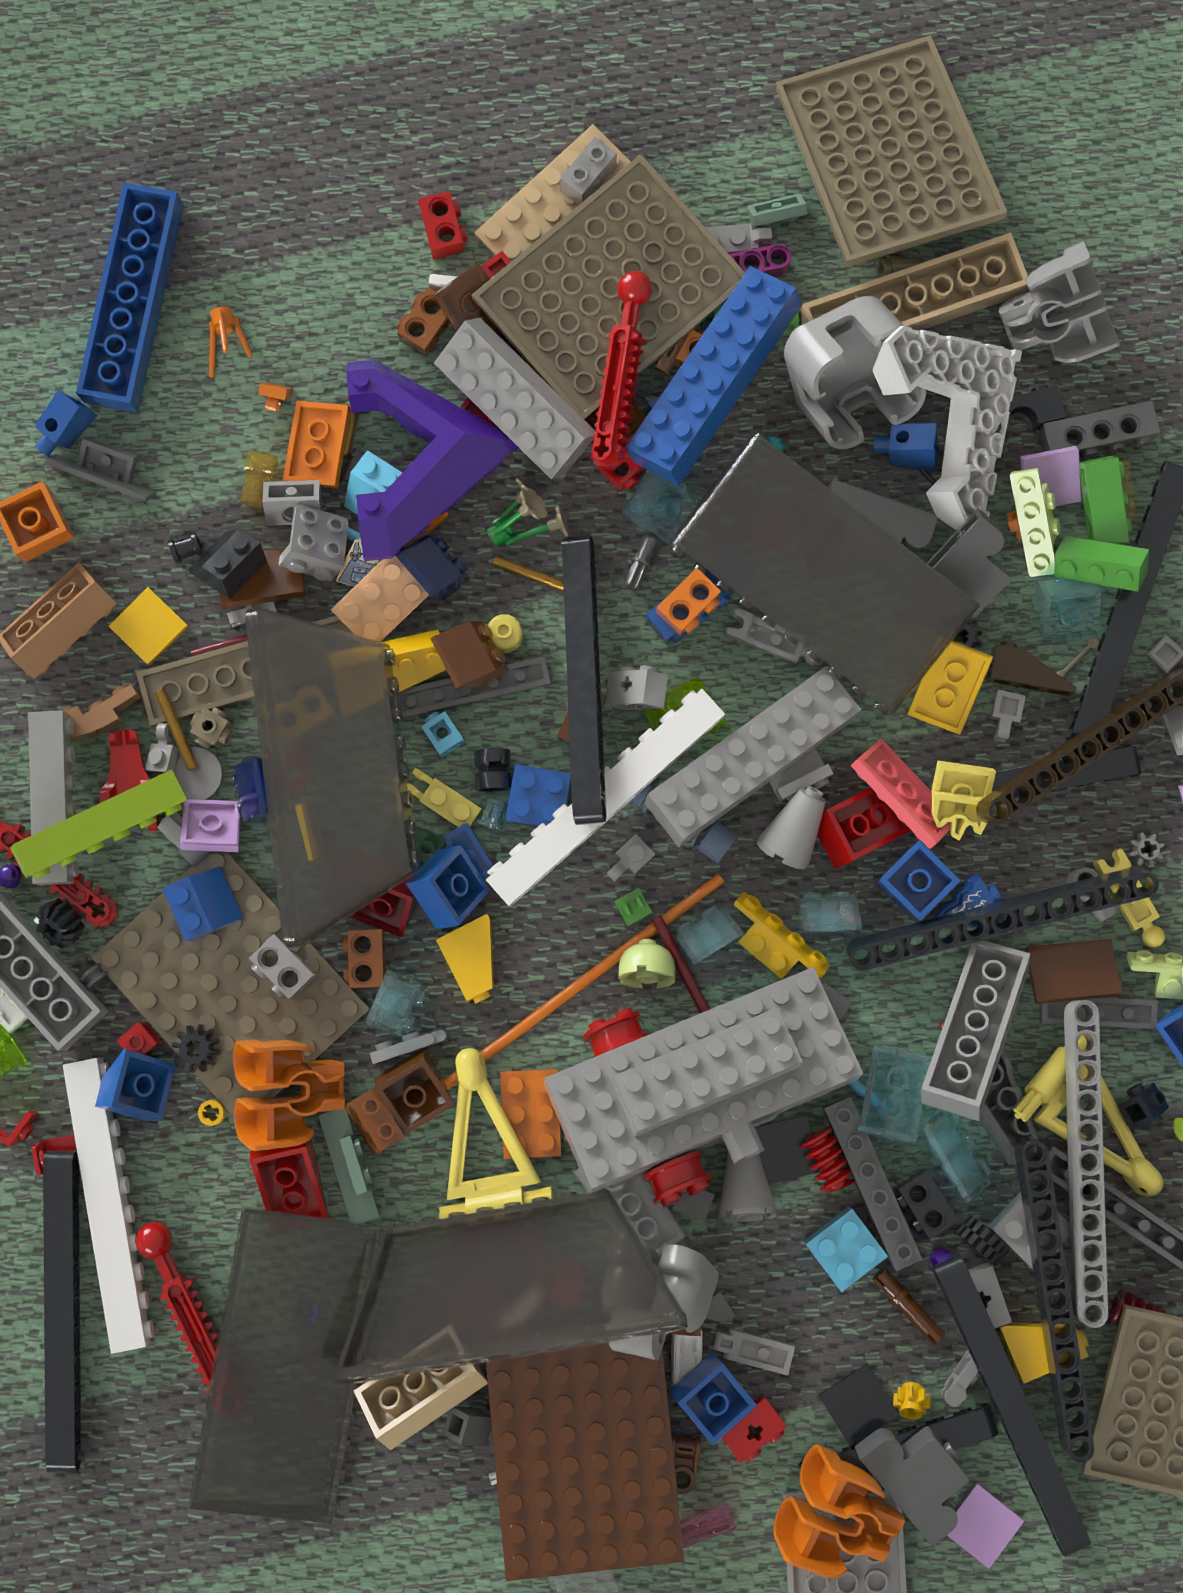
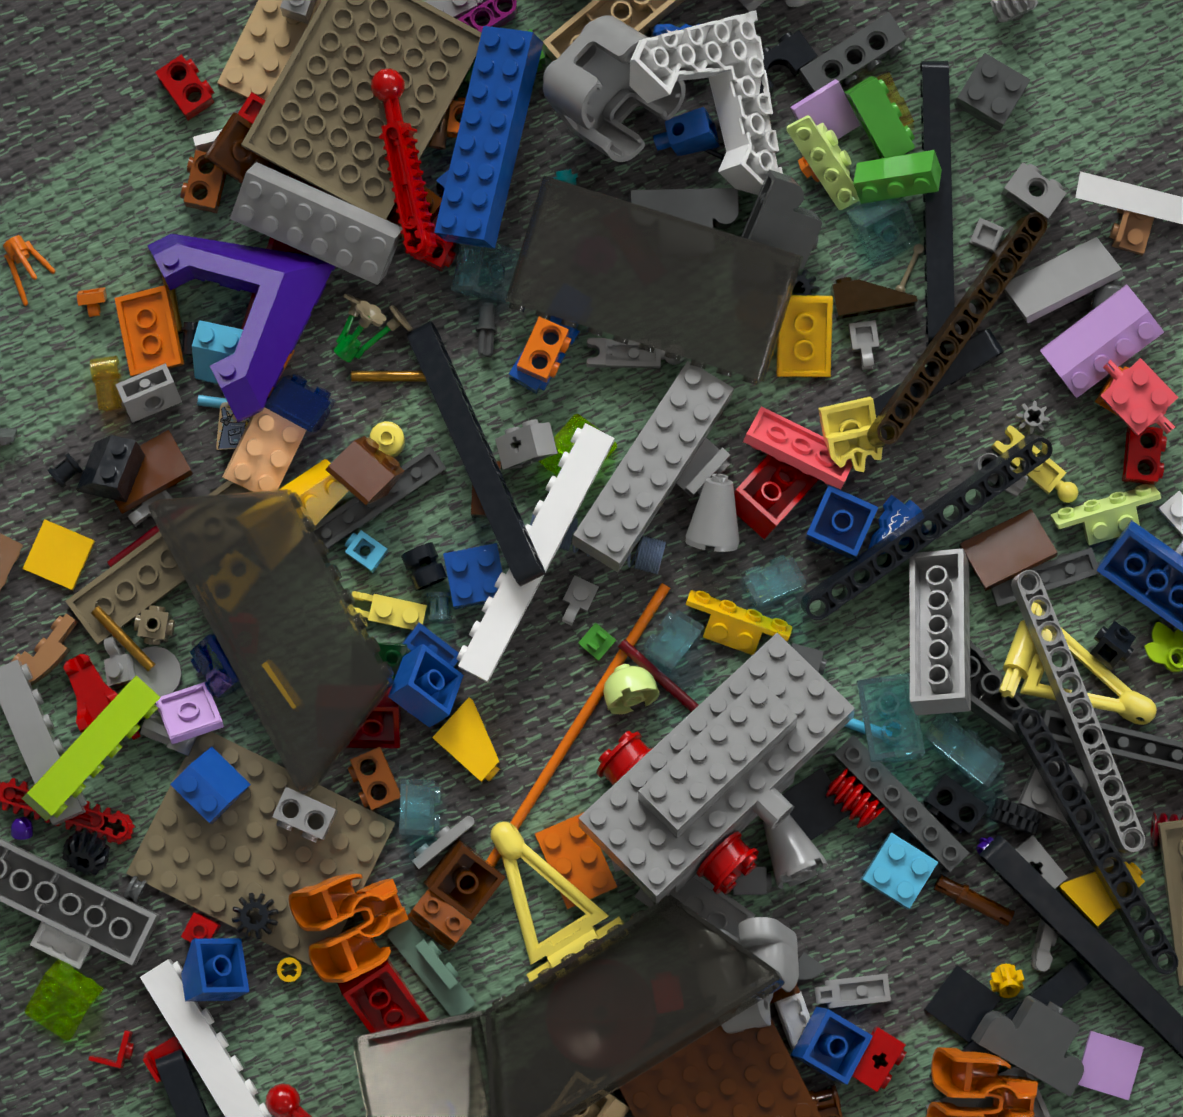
camera: 30 degrees left, 0 degrees up
light grey bracket [279,504,348,581] -> none

